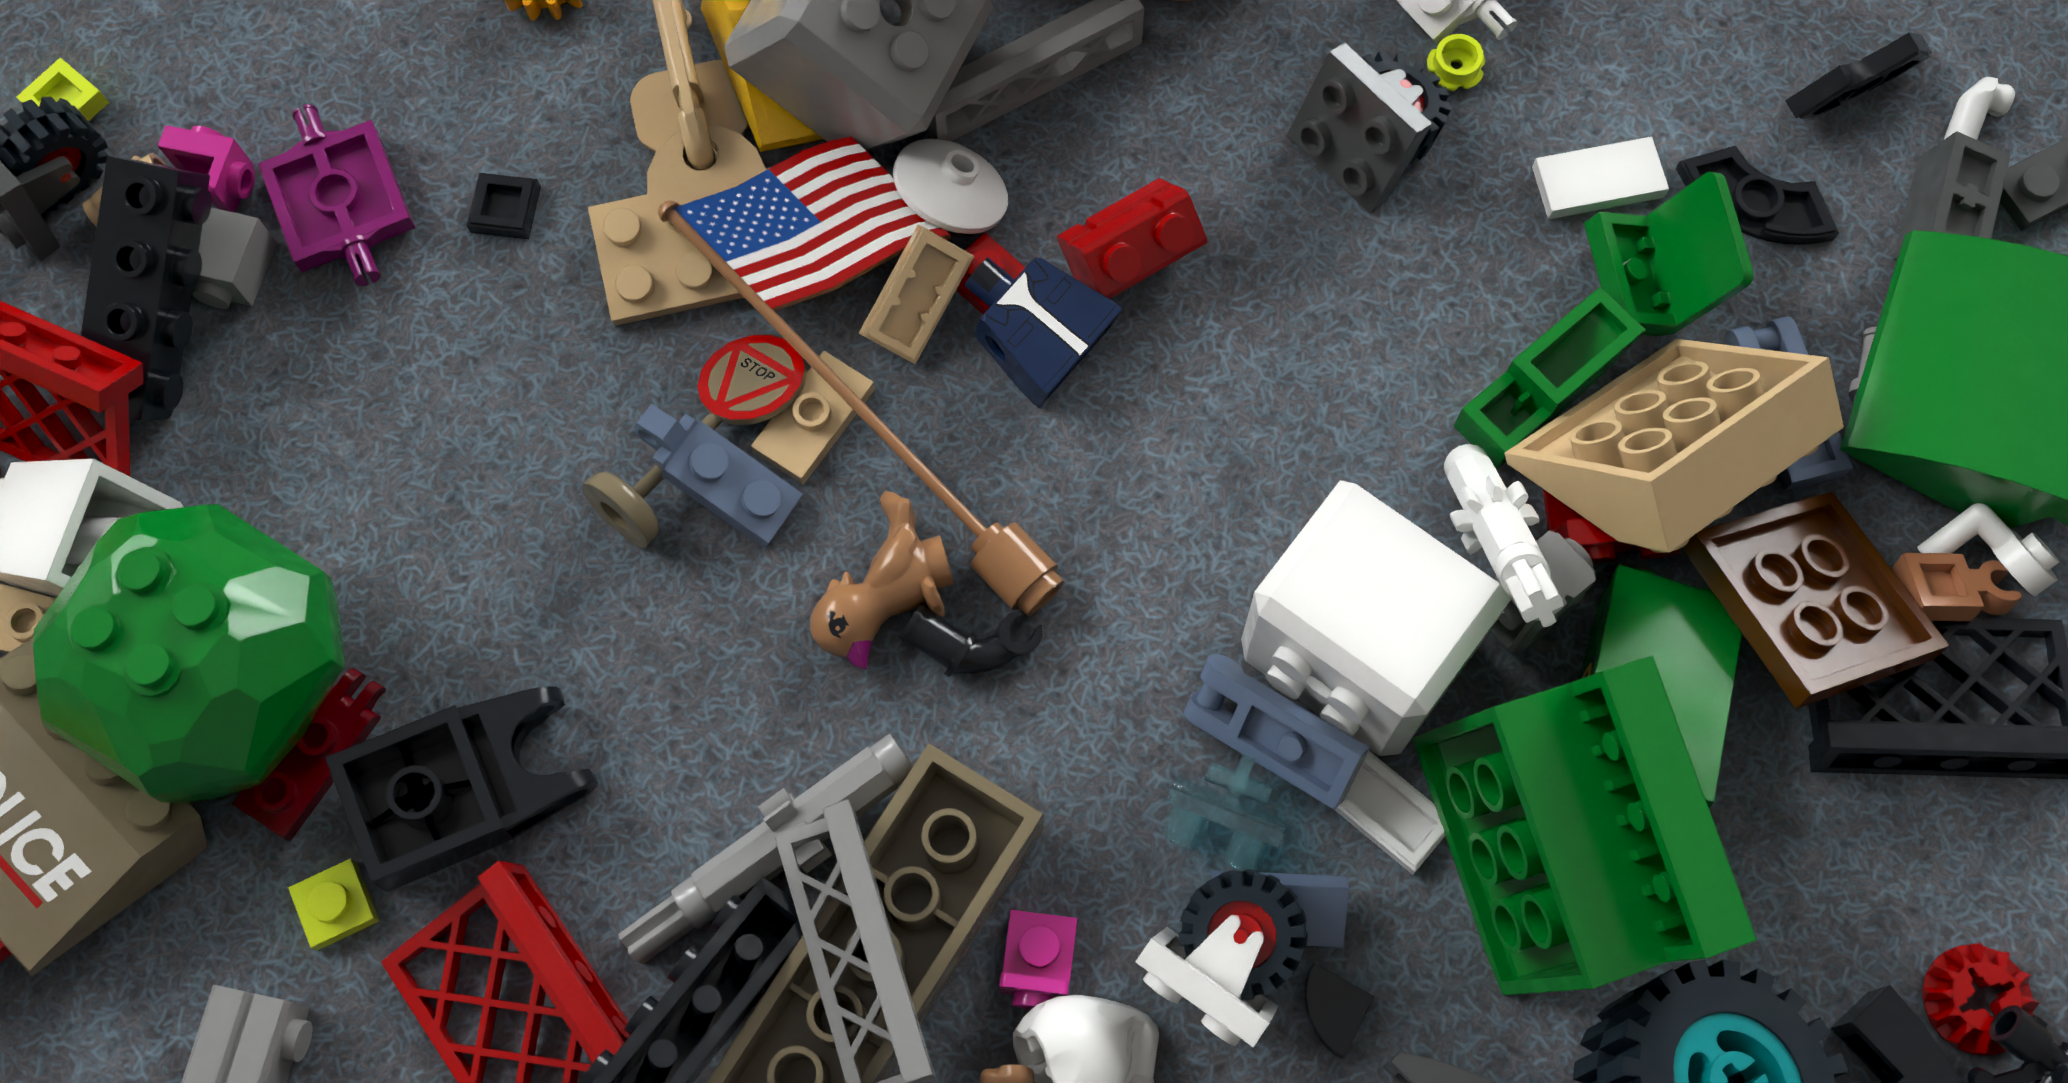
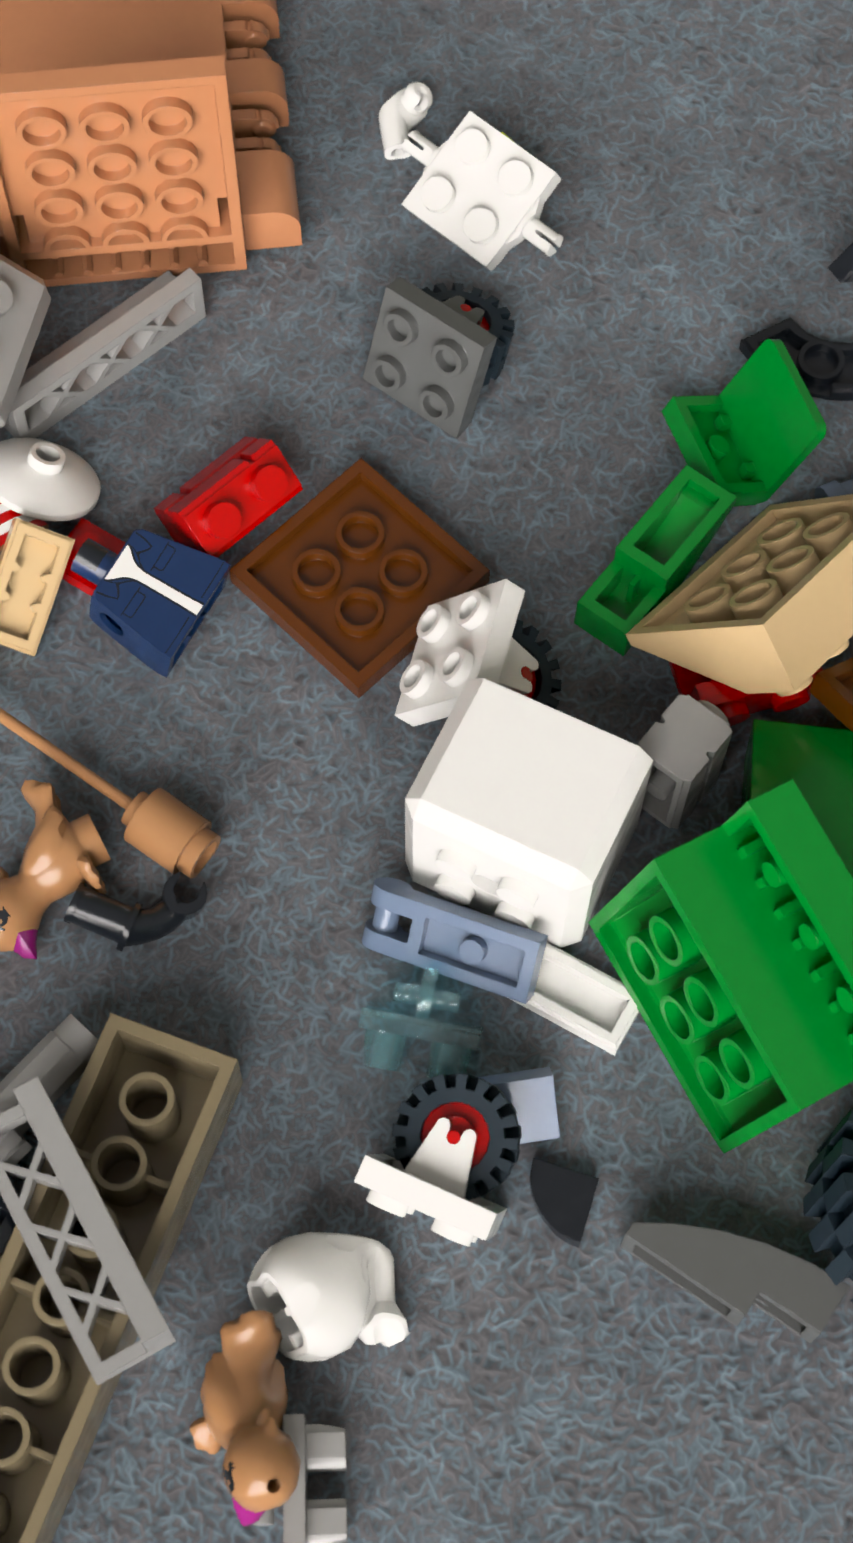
camera: 15 degrees left, 5 degrees down
dark pink bracket [999,910,1077,1010] -> none
neon yellow plate [1427,34,1485,91] -> none
white piece [1444,444,1564,628] -> none
white tile [1532,137,1669,219] -> none
none -> reddish brown plate [229,458,490,698]
none -> white plate [394,579,562,727]

